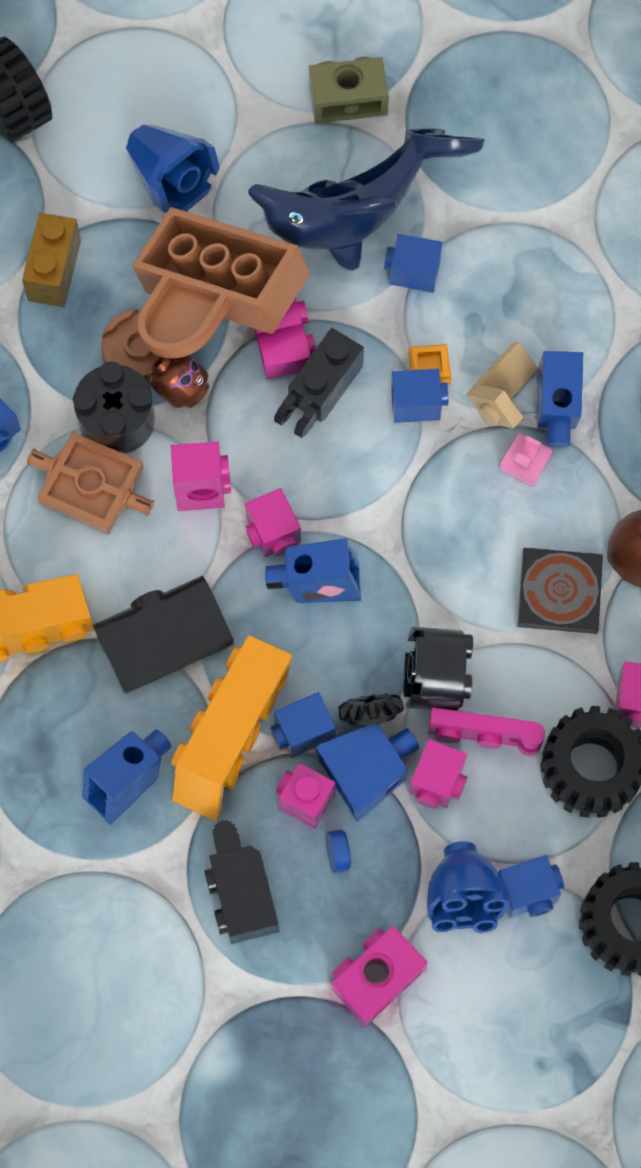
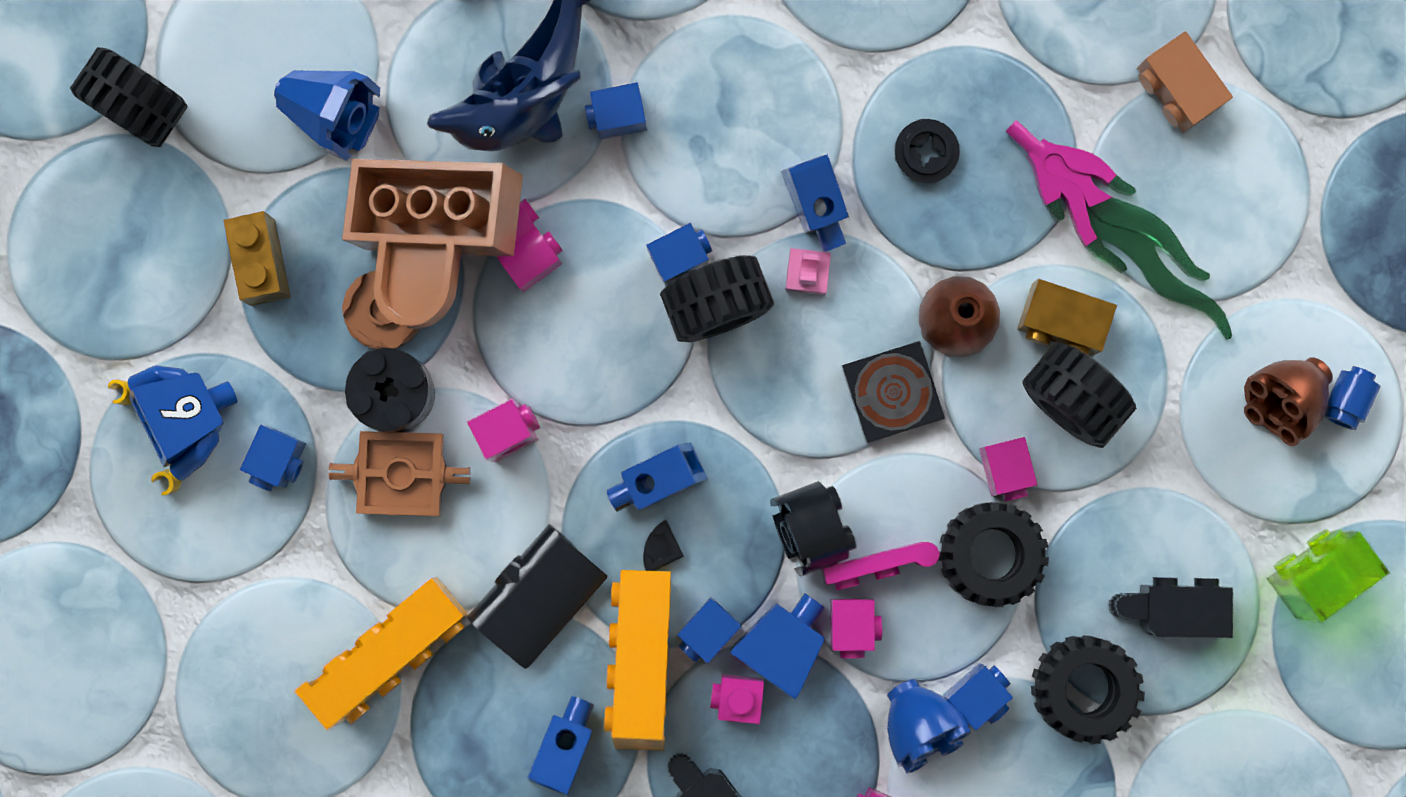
camera: 20 degrees left, 15 degrees up
copper head [151,355,209,408] -> none
dark pink brick [245,488,301,557] -> none
black hinge [274,327,364,438] -> none
blue tile [326,829,351,873] -> none
black gear [338,693,404,726] -> none
light orange tile [408,344,451,385] -> none
tan bracket [466,342,537,429] -> none
none -> black tile [643,520,684,571]
none -> black tyre [660,255,774,342]

